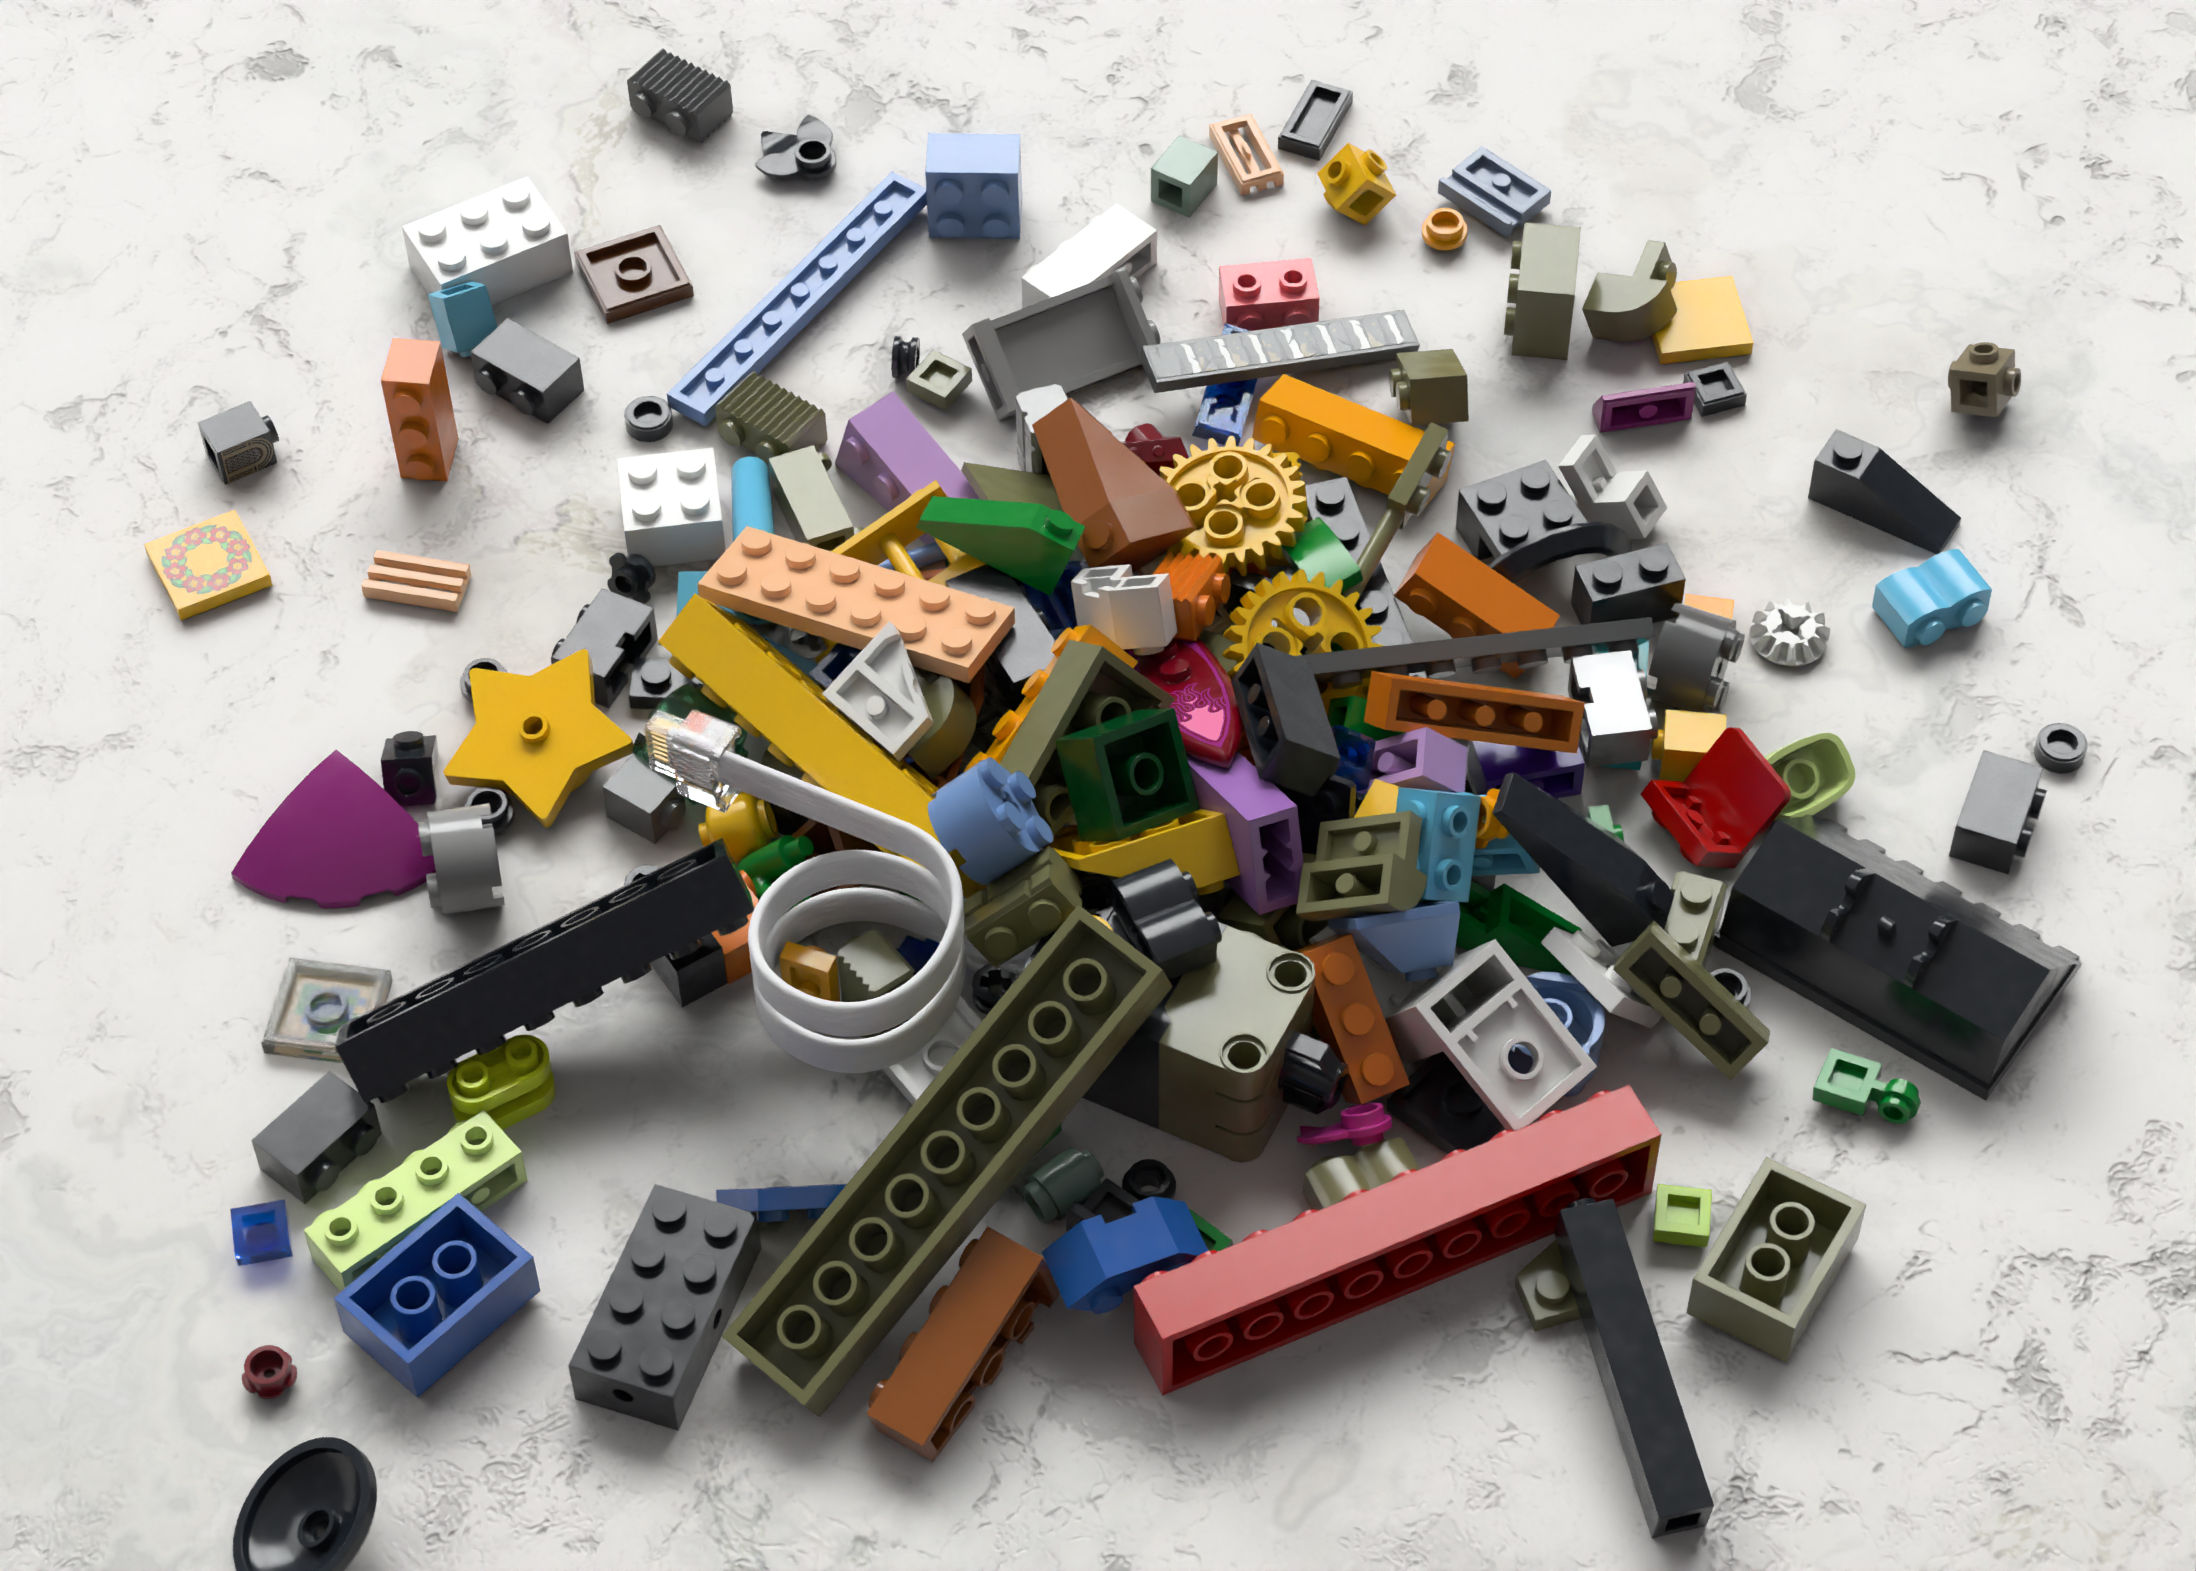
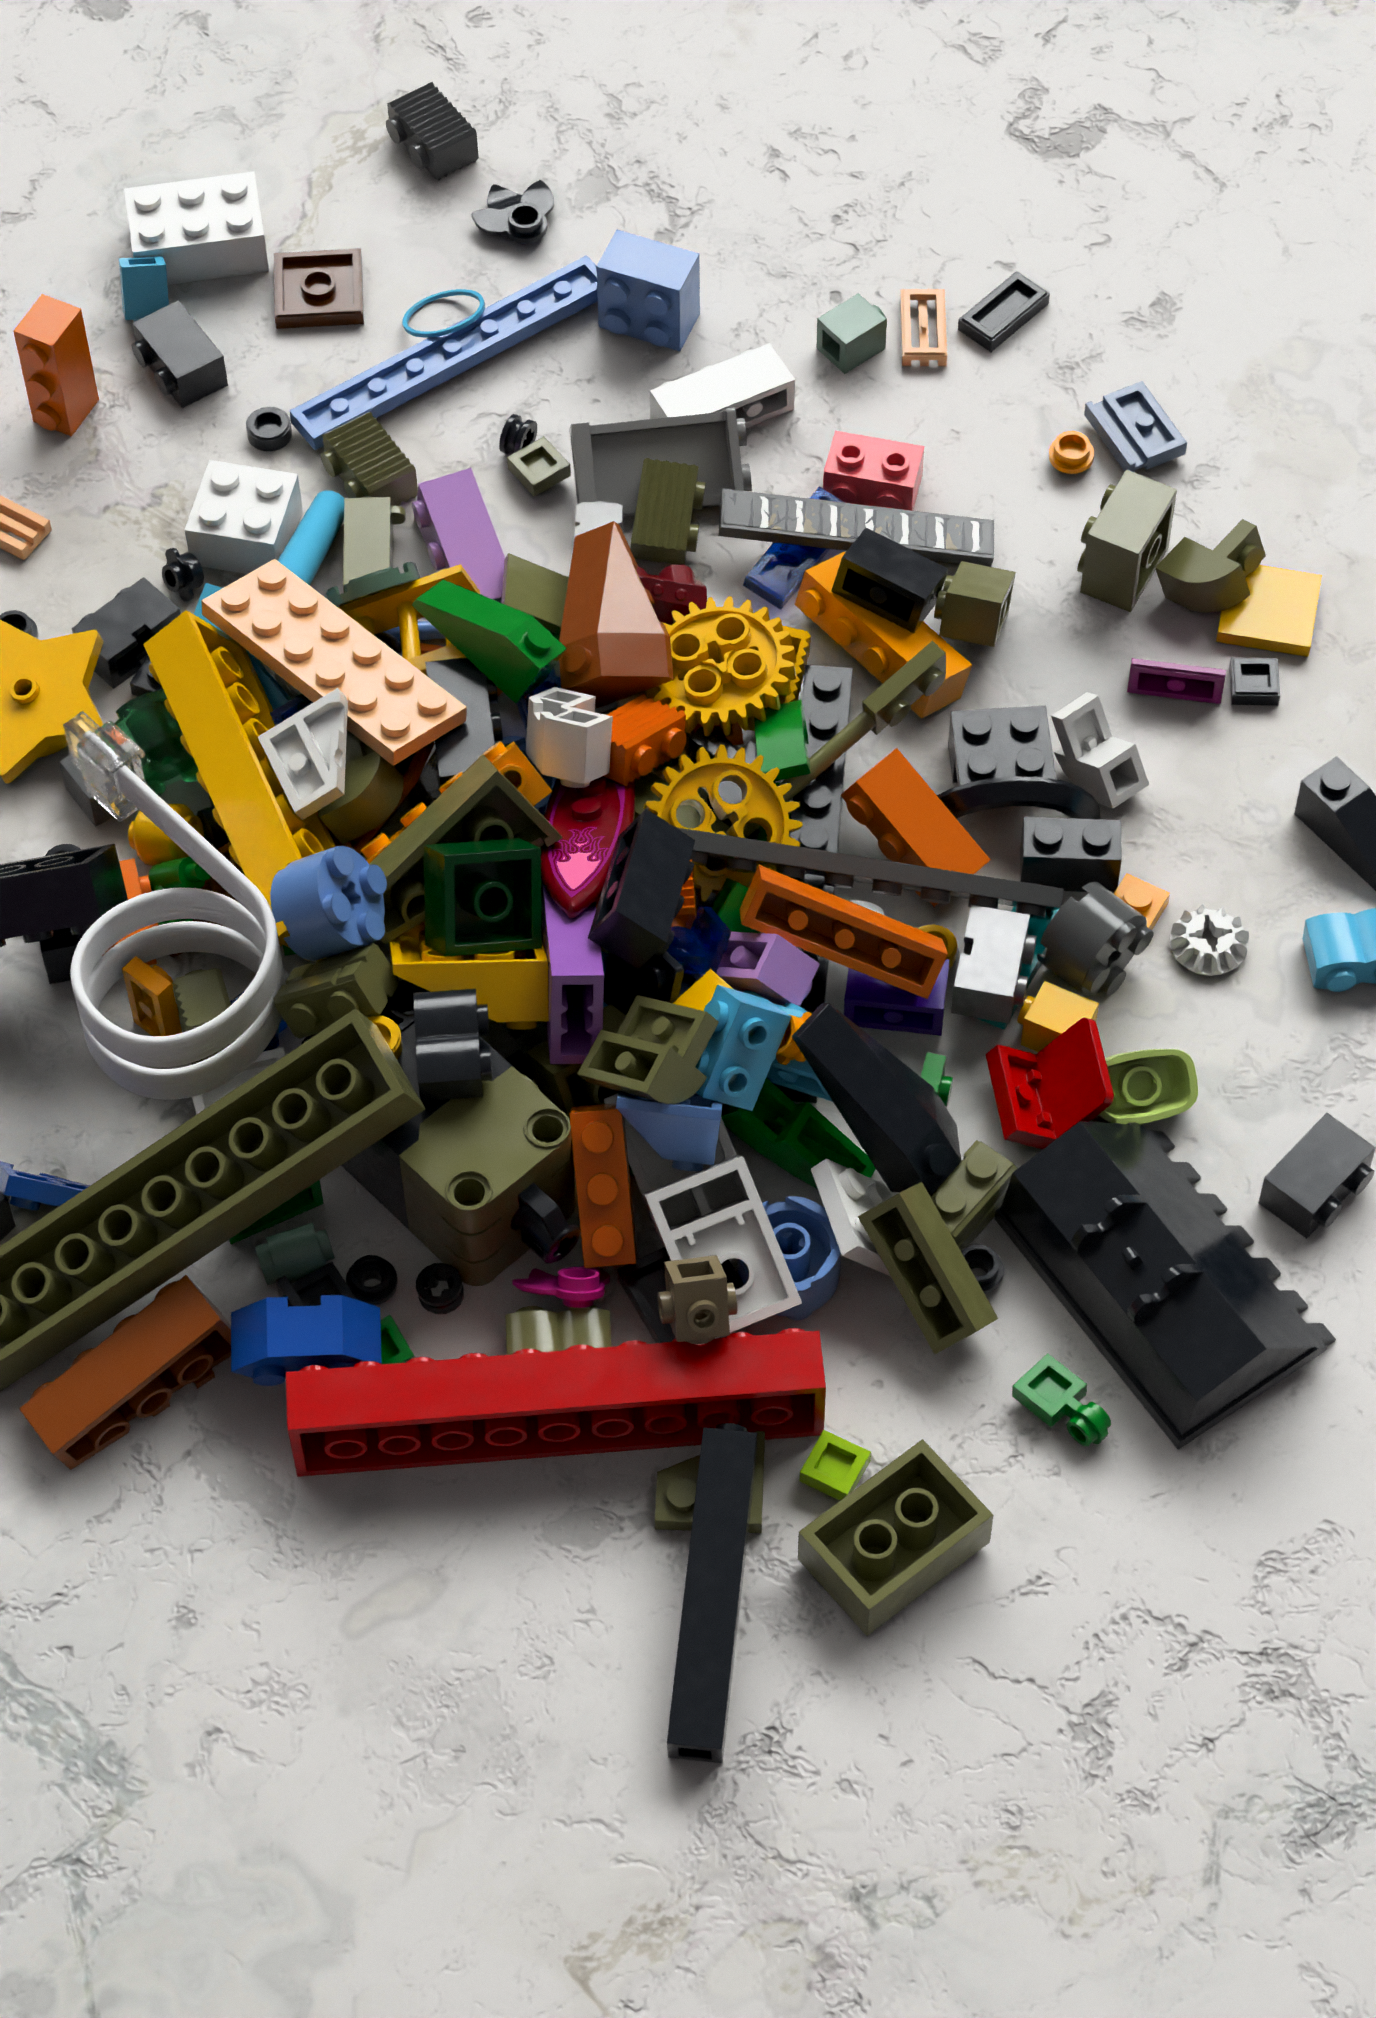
camera: 20 degrees right, 5 degrees up
yellow brick [1317,143,1396,225] -> none
none -> sand green tile [326,562,420,607]
none -> medium azure piece [402,289,485,338]
none -> black bush [416,1263,464,1314]
none -> olive brick [630,458,706,565]
none -> dark tan brick [658,1255,737,1344]
none -> black brick [831,528,948,633]

